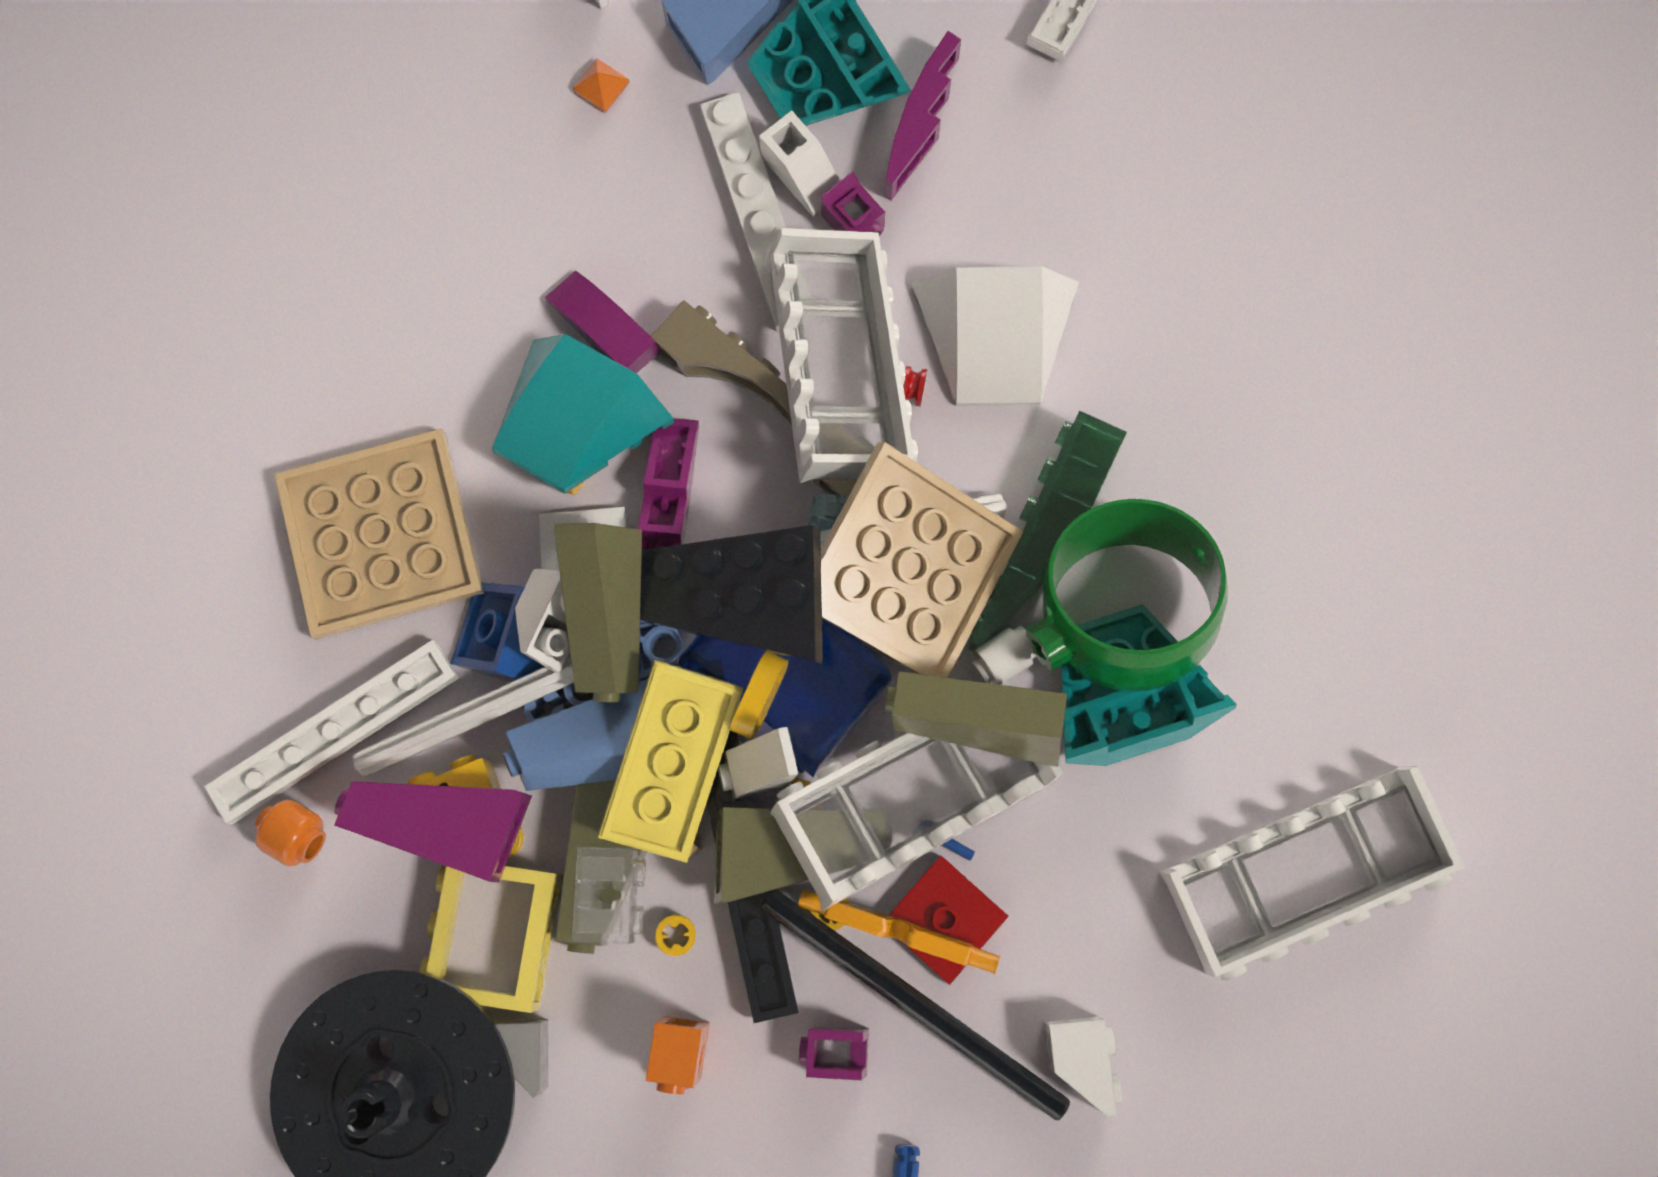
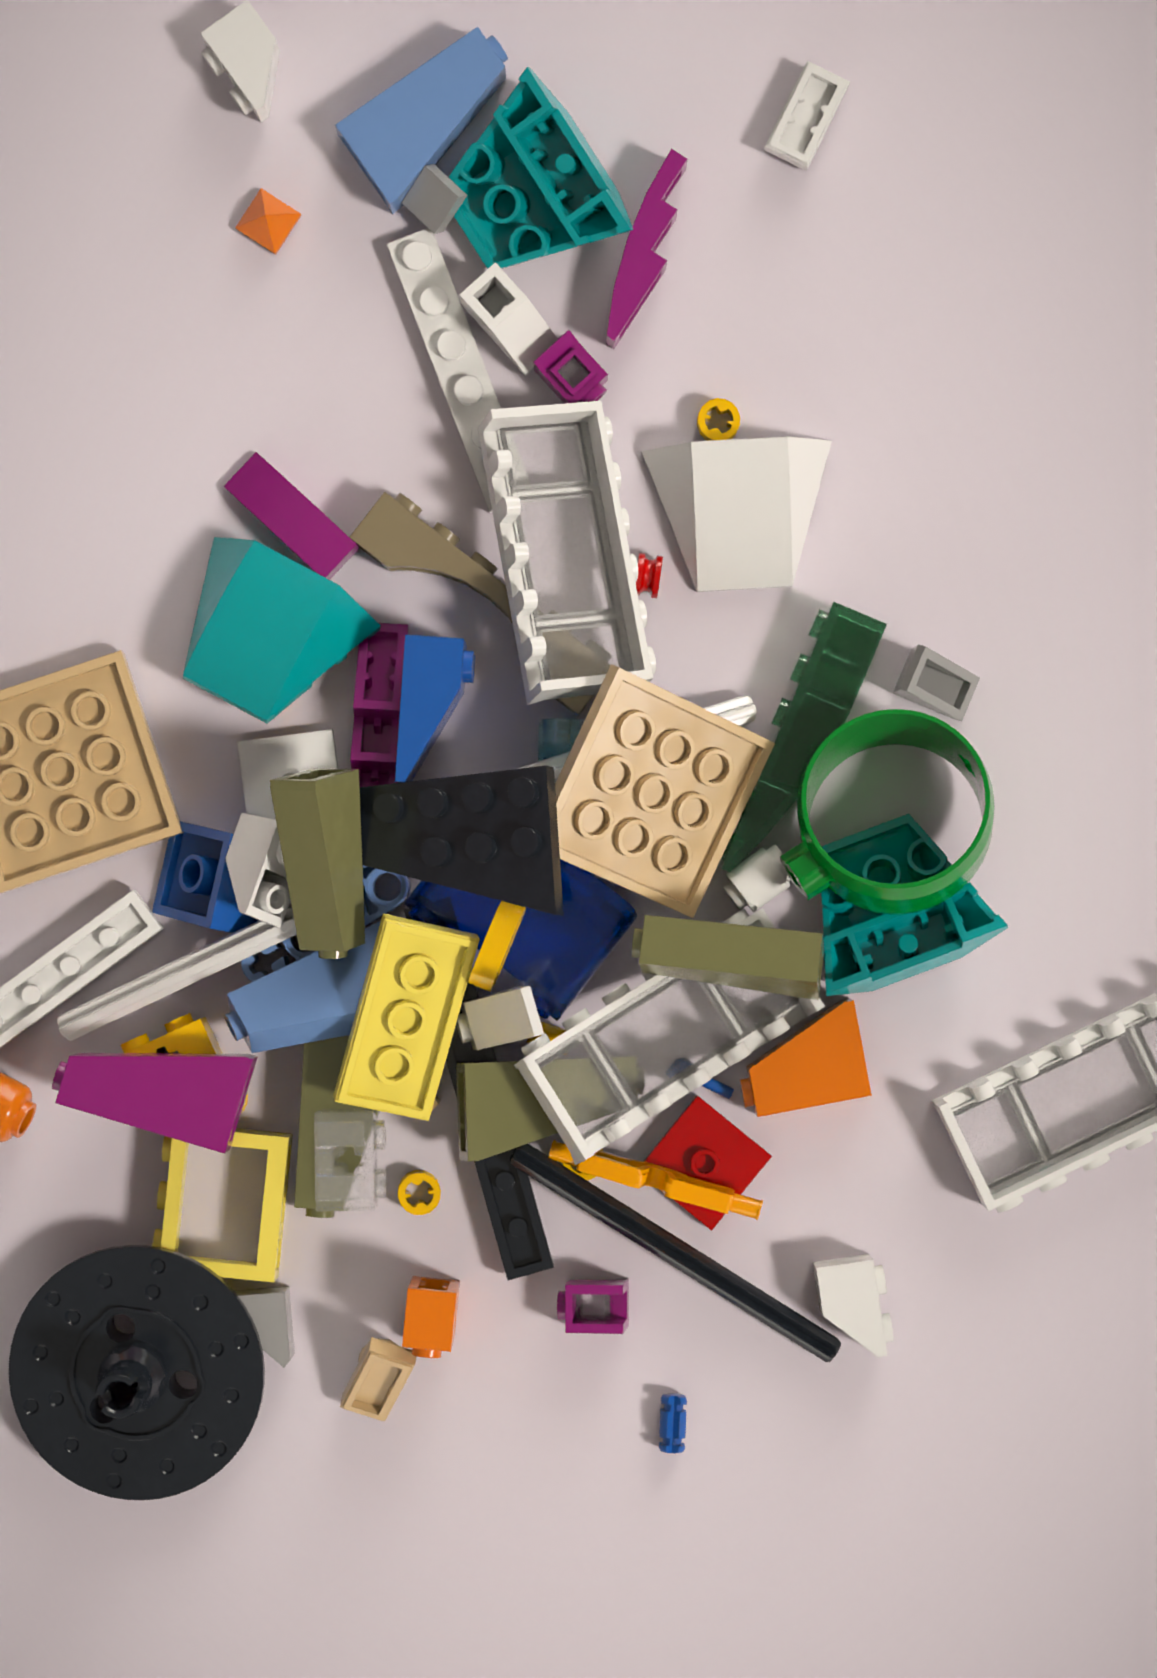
camera: 10 degrees left, 10 degrees up
none -> tan tile [340,1337,417,1421]
none -> blue slope [395,635,476,783]
none -> light grey tile [401,164,467,234]
none -> yellow bush [697,398,740,441]
none -> orange slope [740,999,872,1117]
none -> light grey slope [893,644,980,722]

